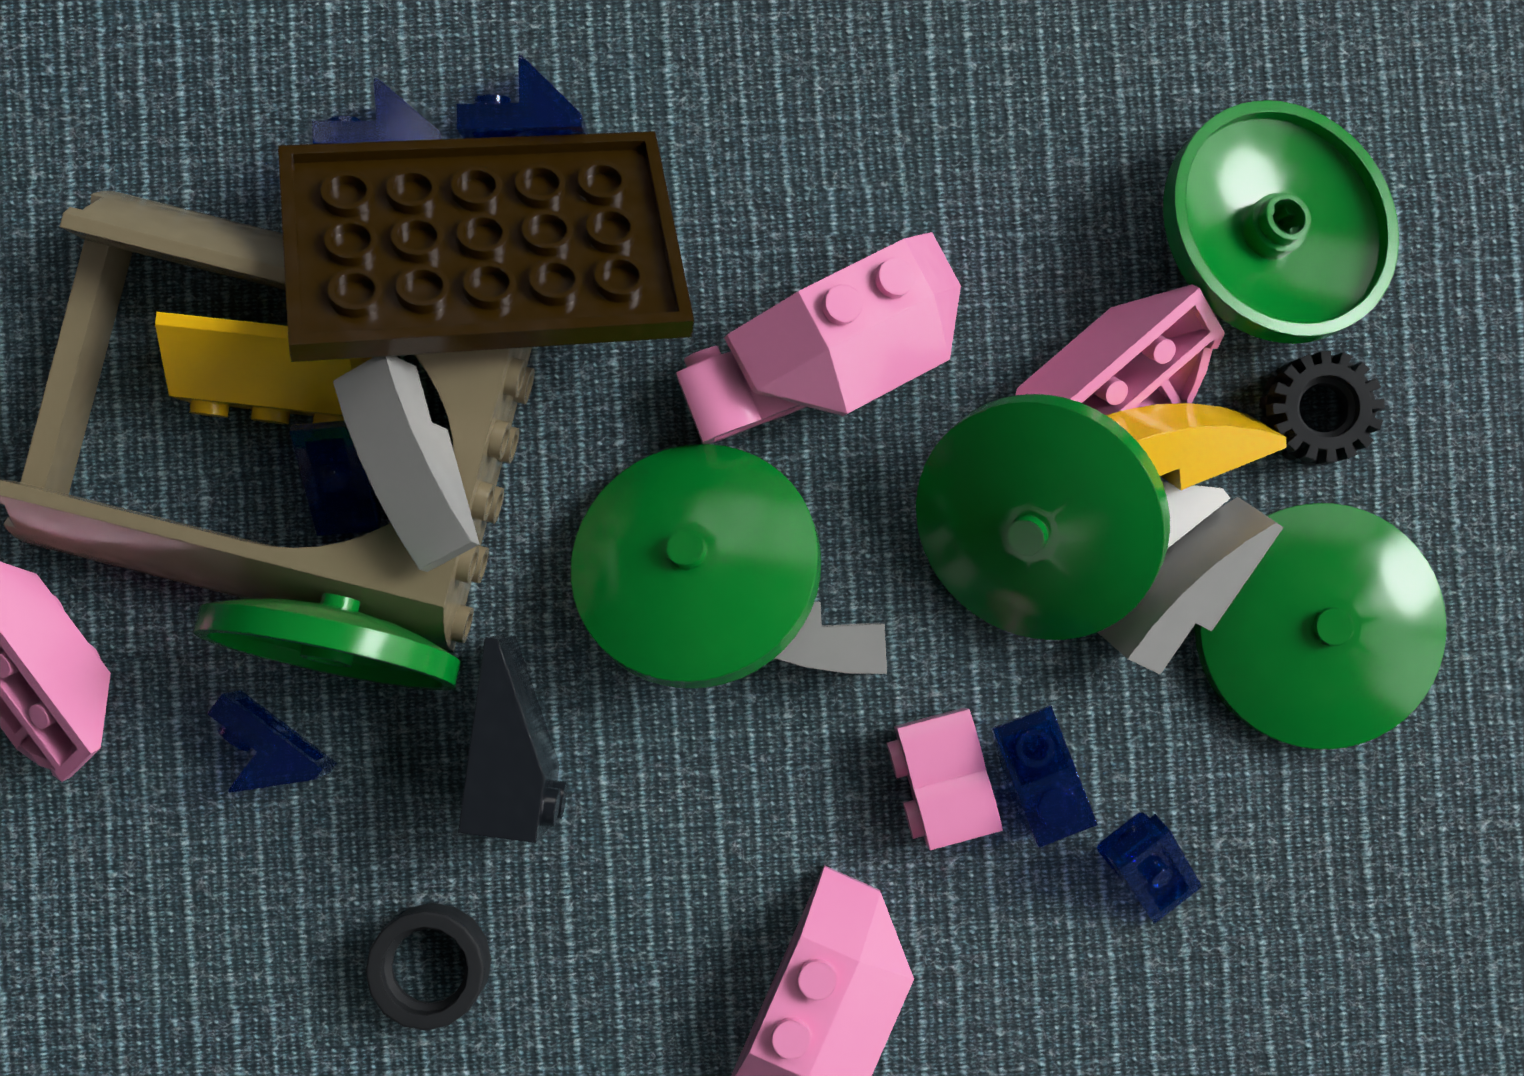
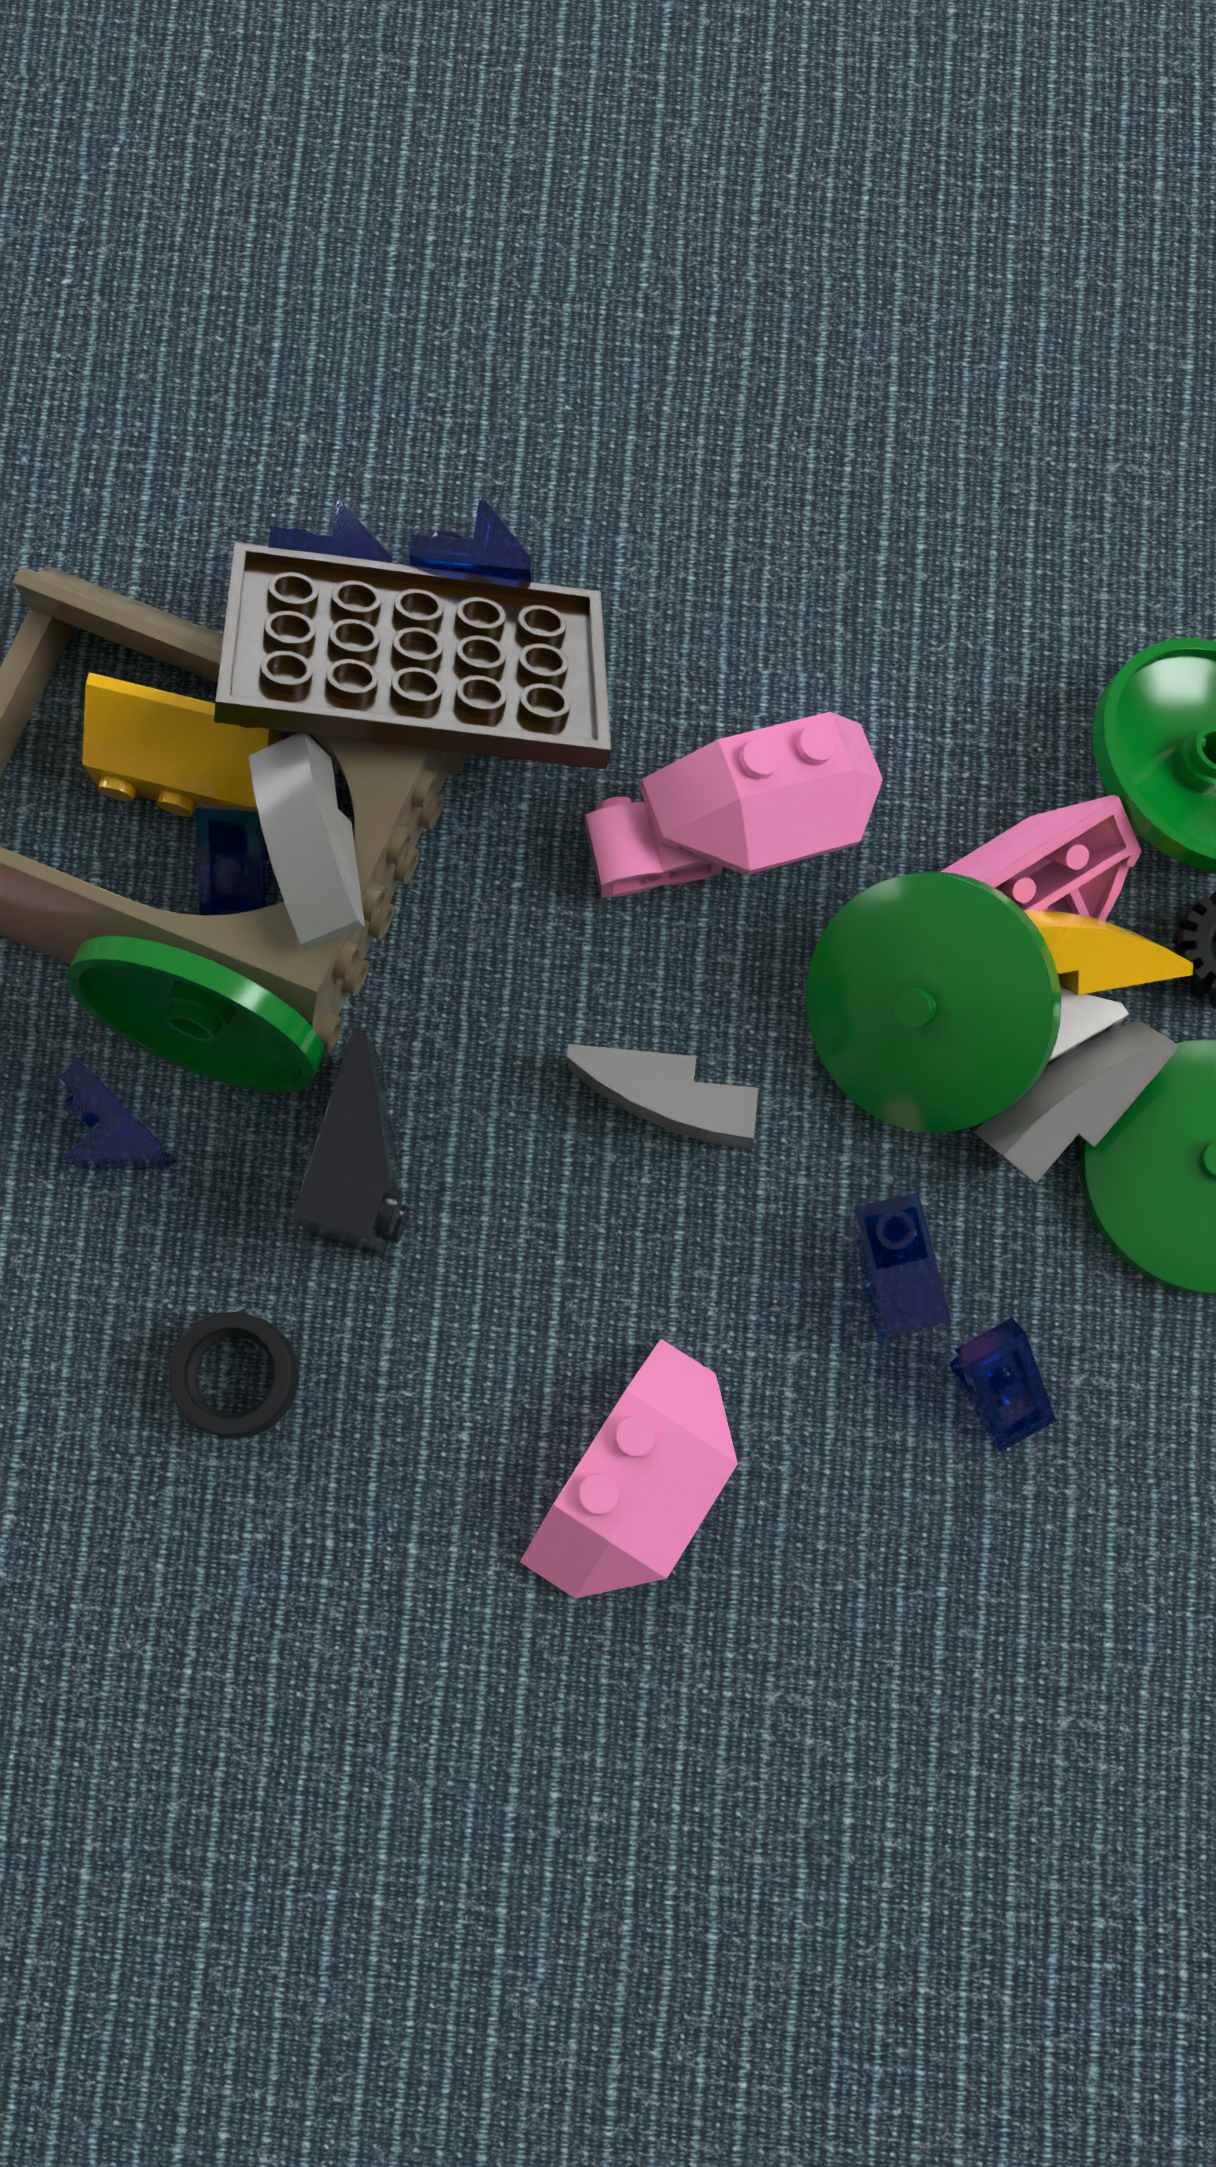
camera: 15 degrees right, 10 degrees down
green dish [571,444,821,689] -> none
bright pink brick [887,707,1003,850] -> none

